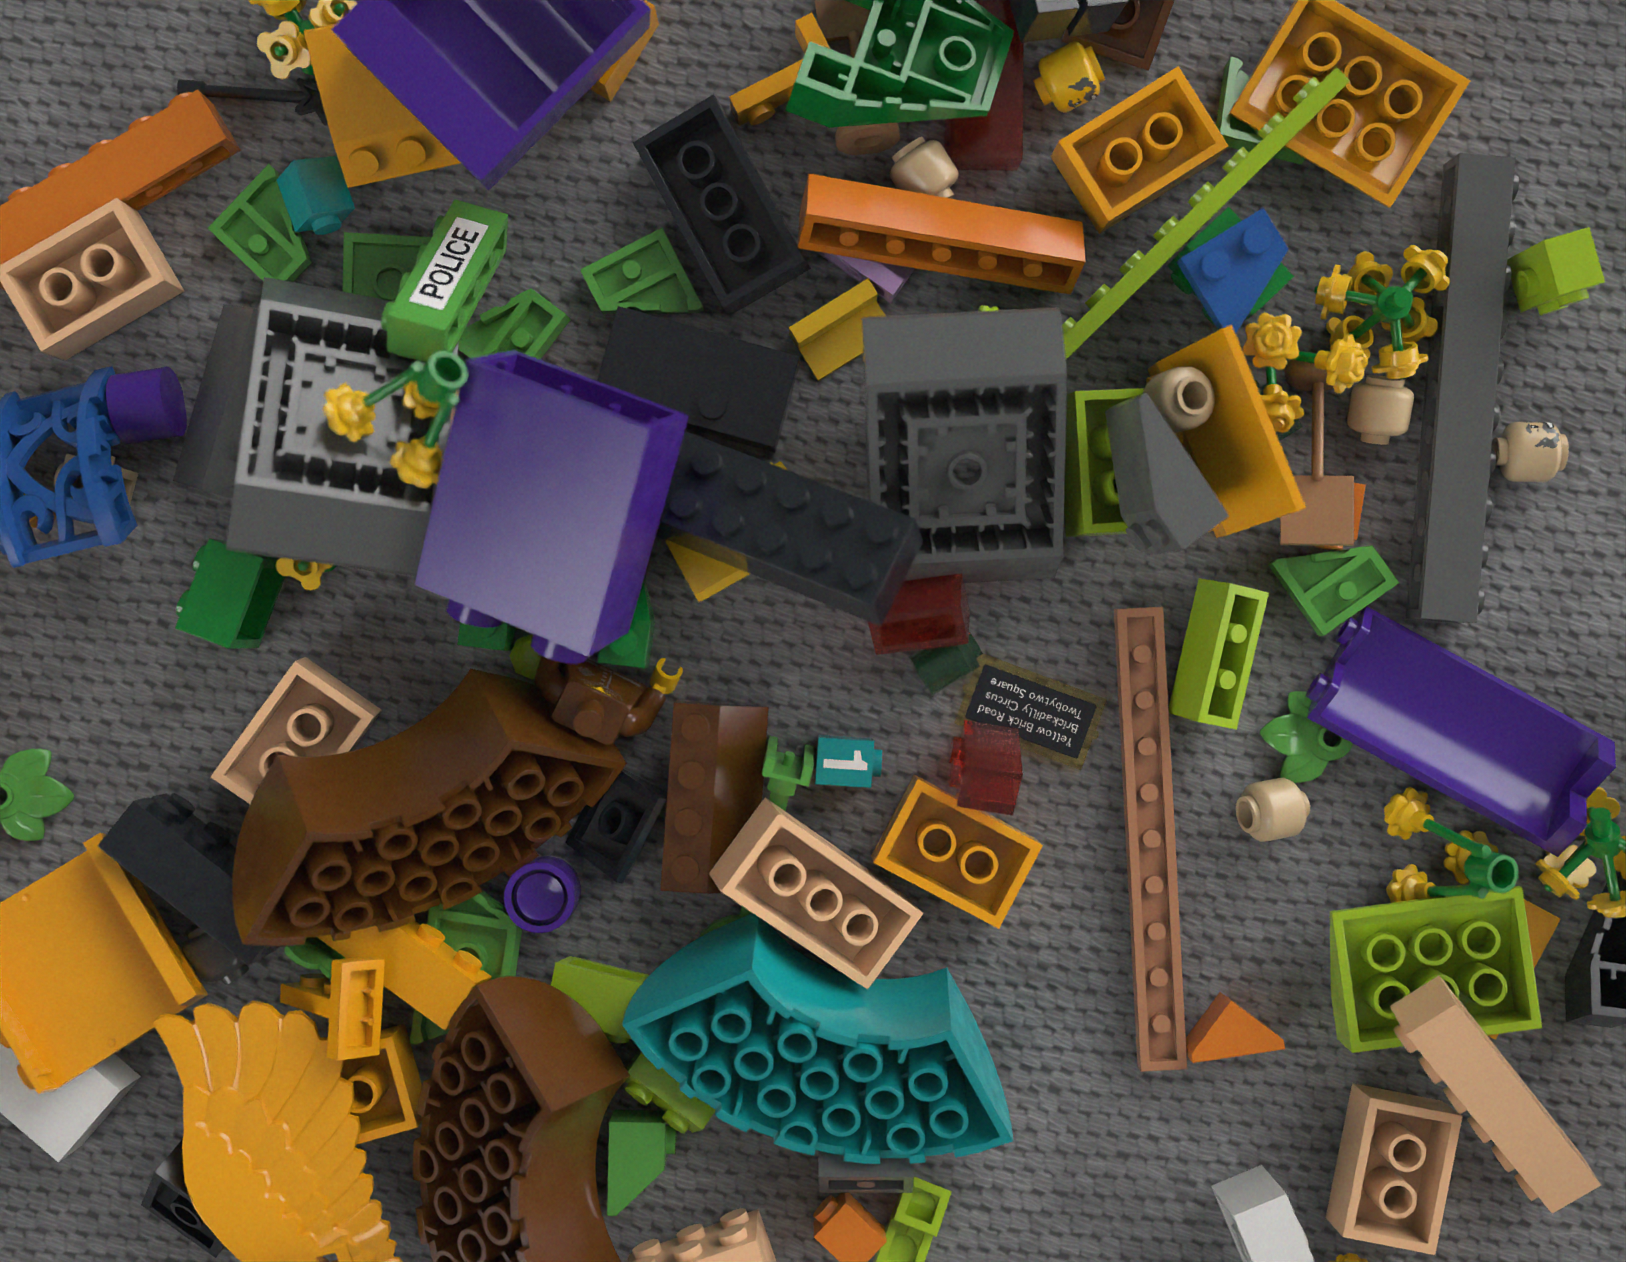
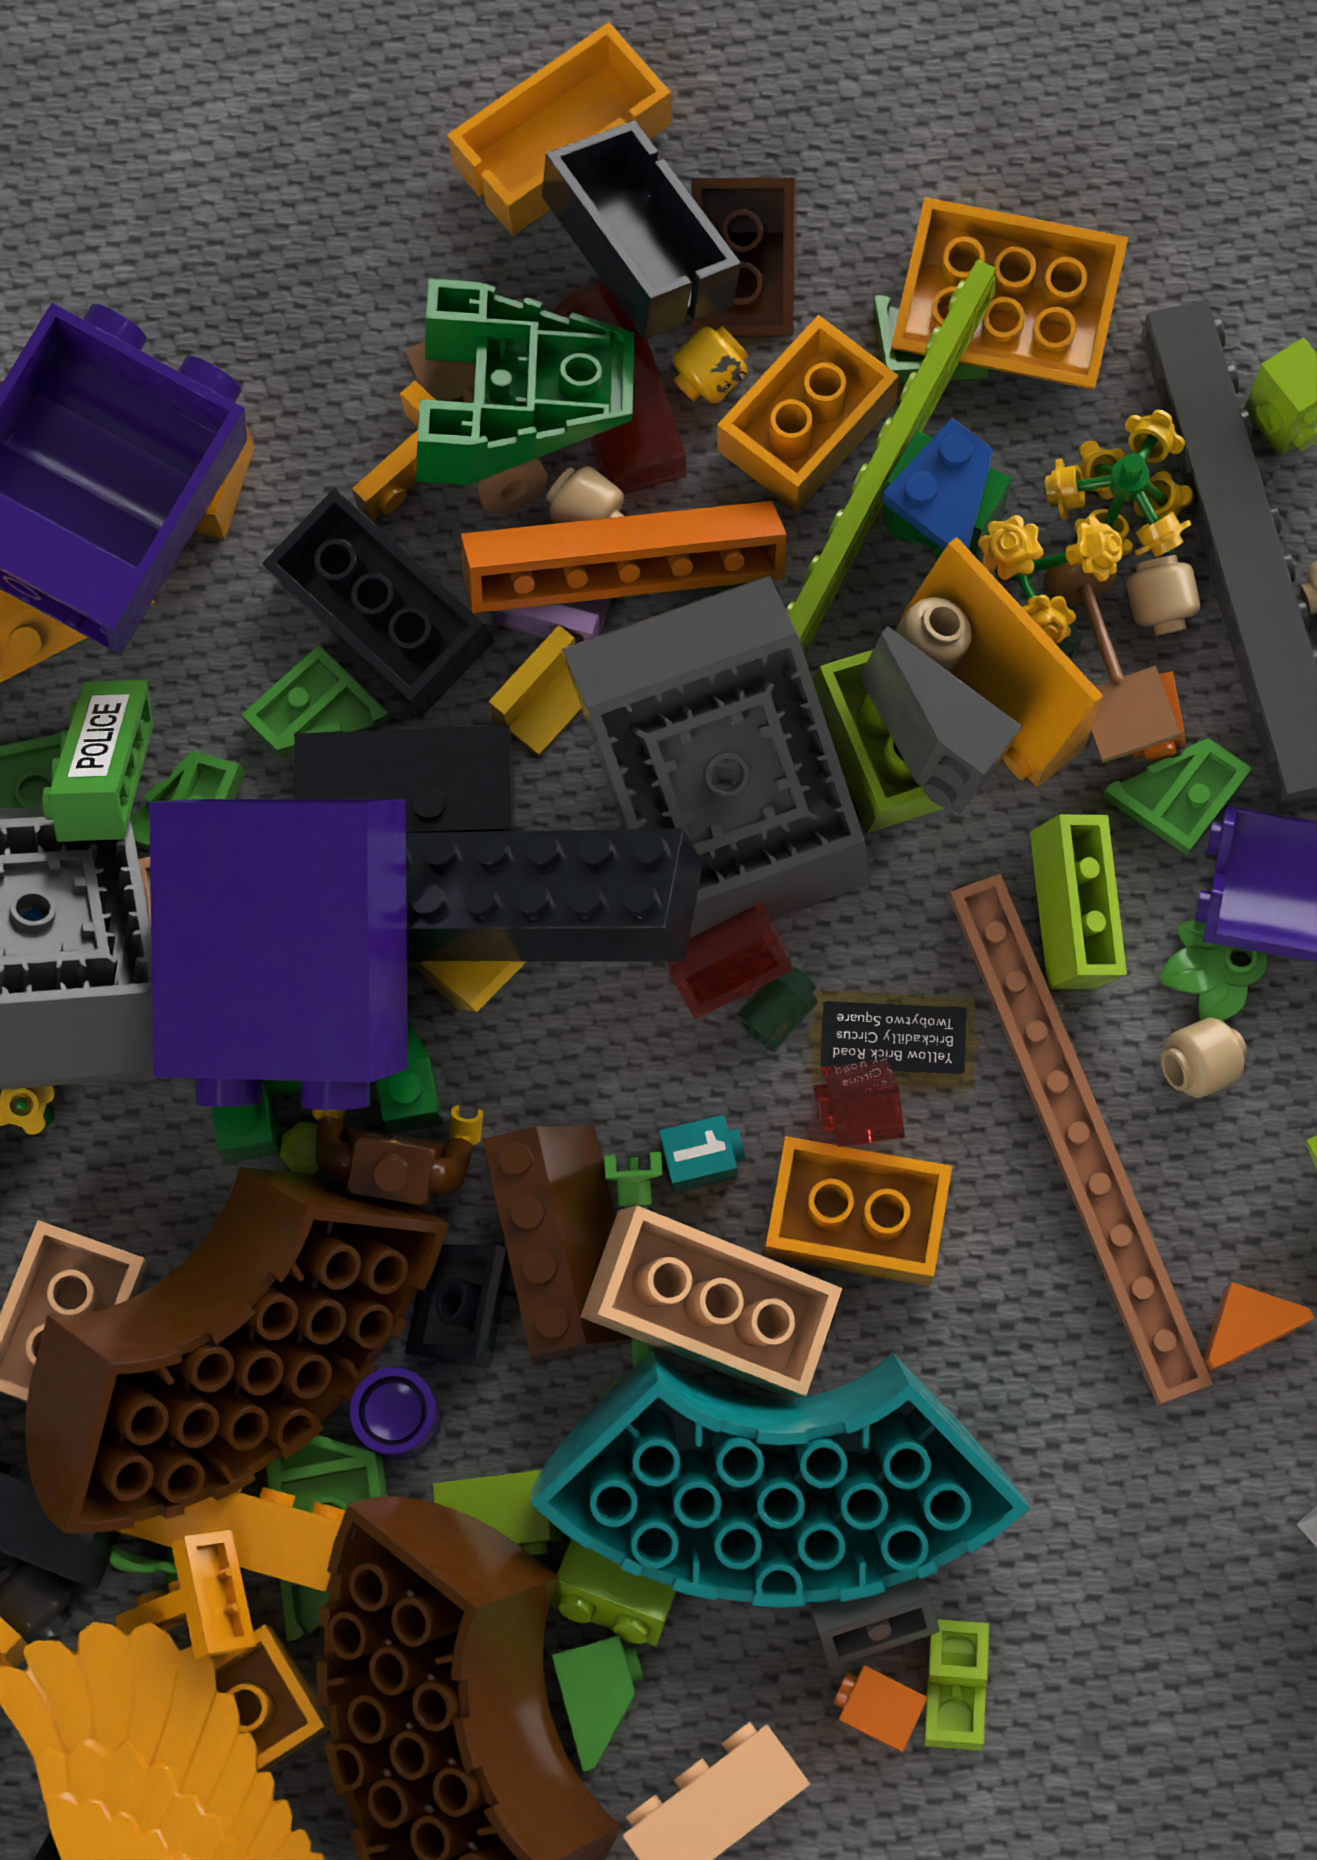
camera: 15 degrees left, 15 degrees down
plant [323,351,467,488] -> none

